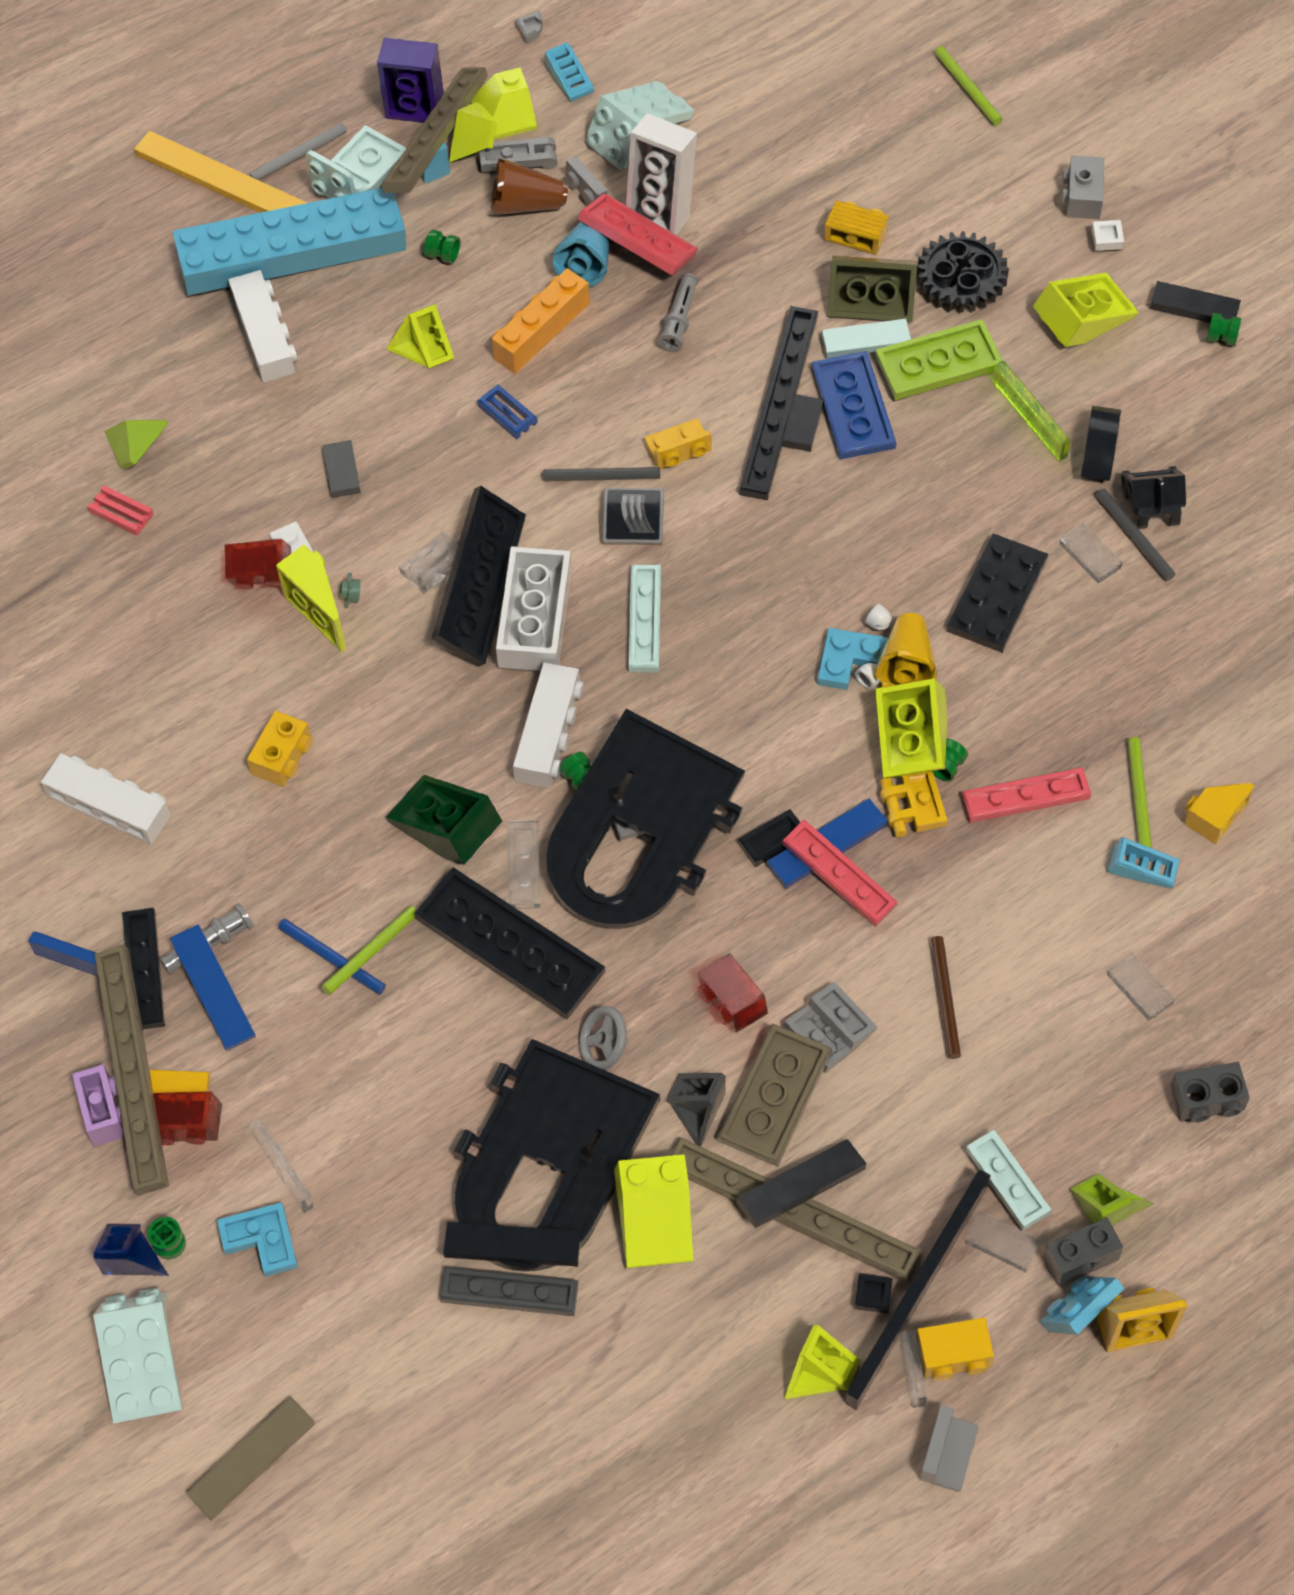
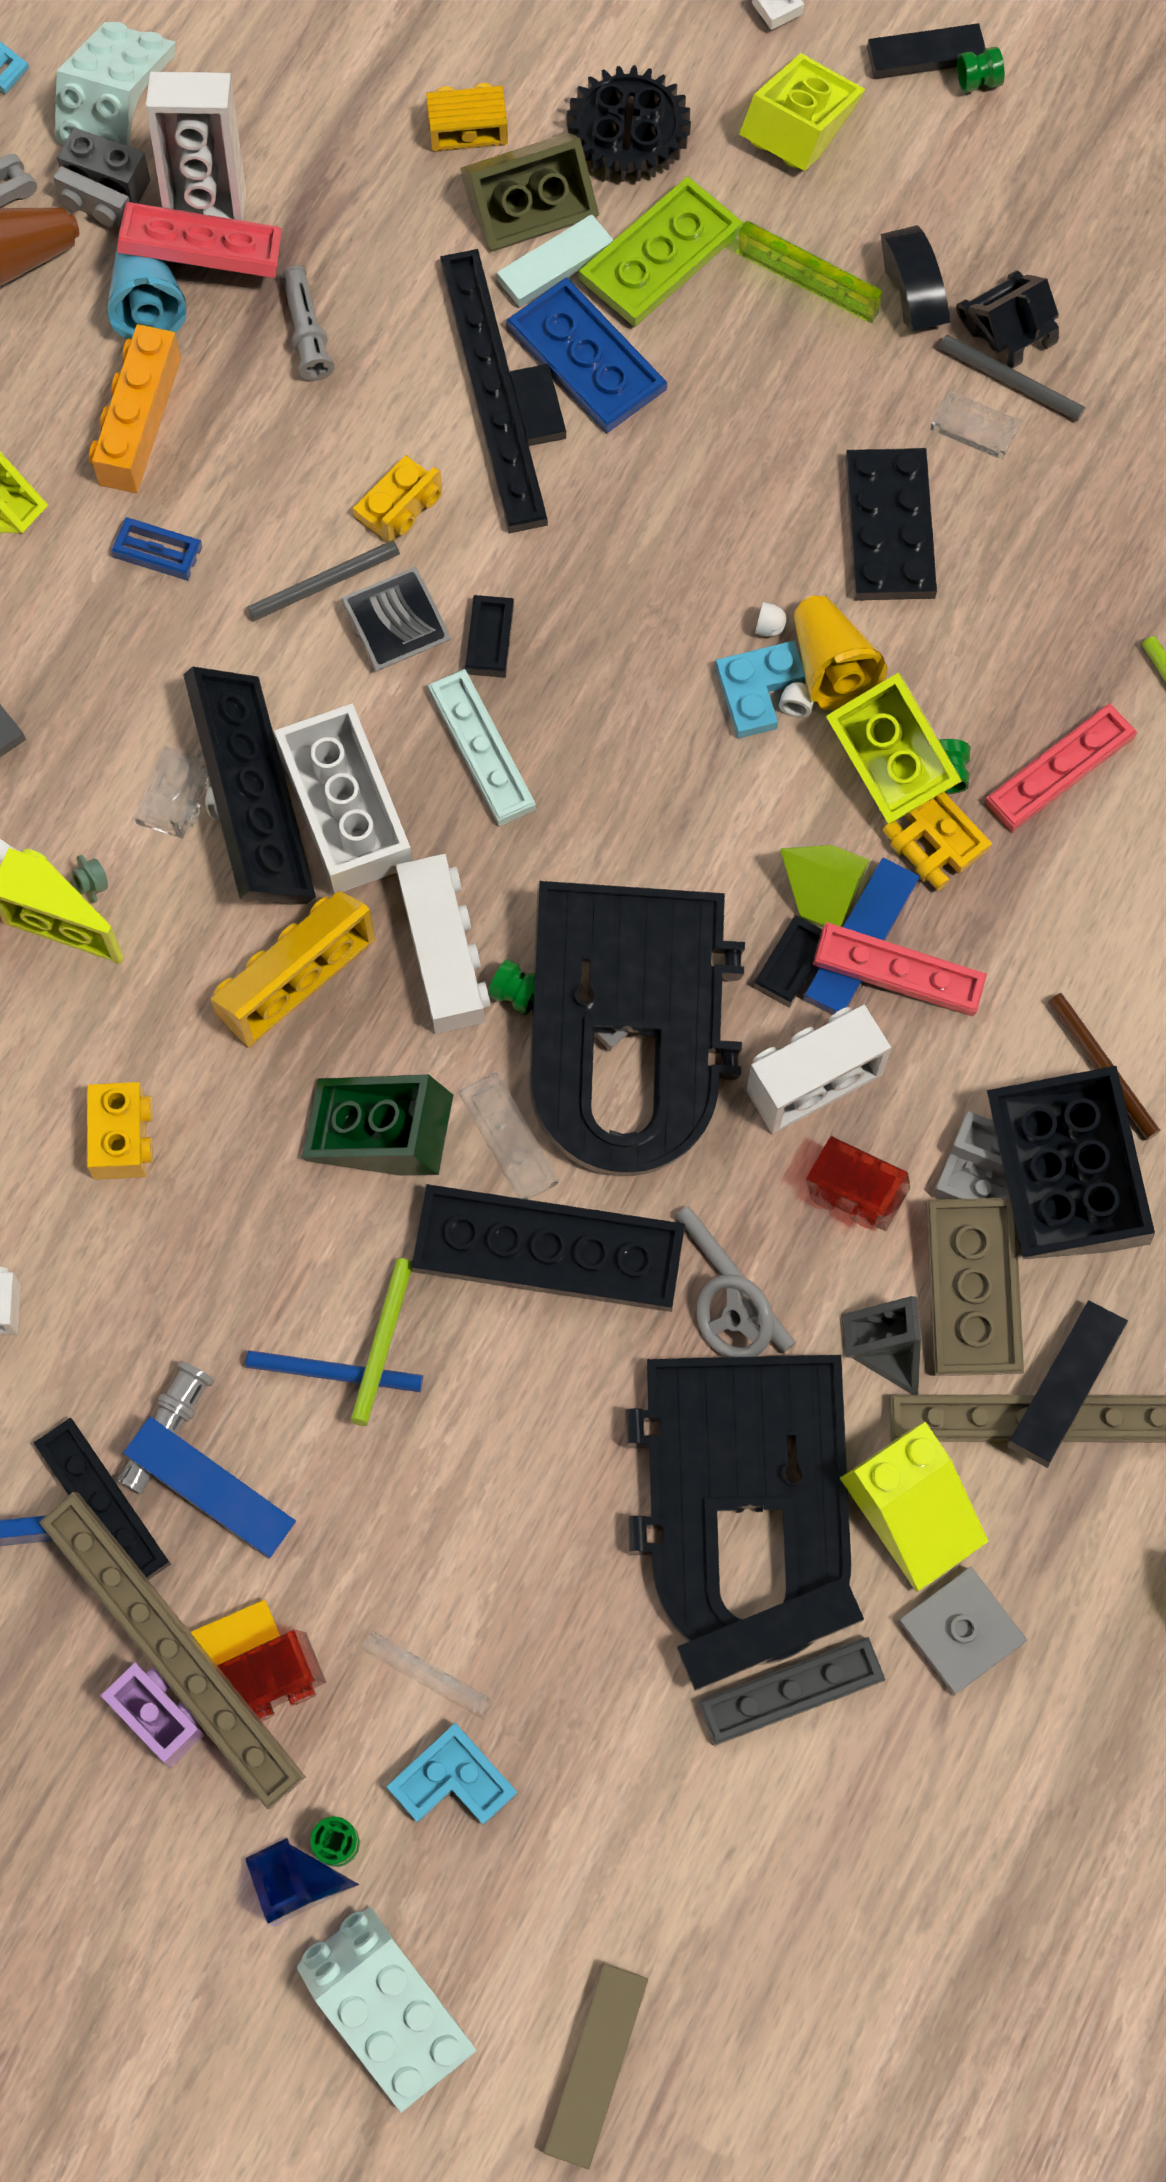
camera: 30 degrees left, 10 degrees up
none -> dark grey brick [57,127,151,204]
none -> yellow slope [210,890,375,1049]
none -> black tile [465,595,514,678]
none -> light grey bar [676,1206,796,1353]
none -> white brick [746,1004,891,1134]
none -> lime slope [780,845,870,928]
none -> light grey plate [898,1567,1027,1696]
none -> black slope [987,1066,1155,1260]

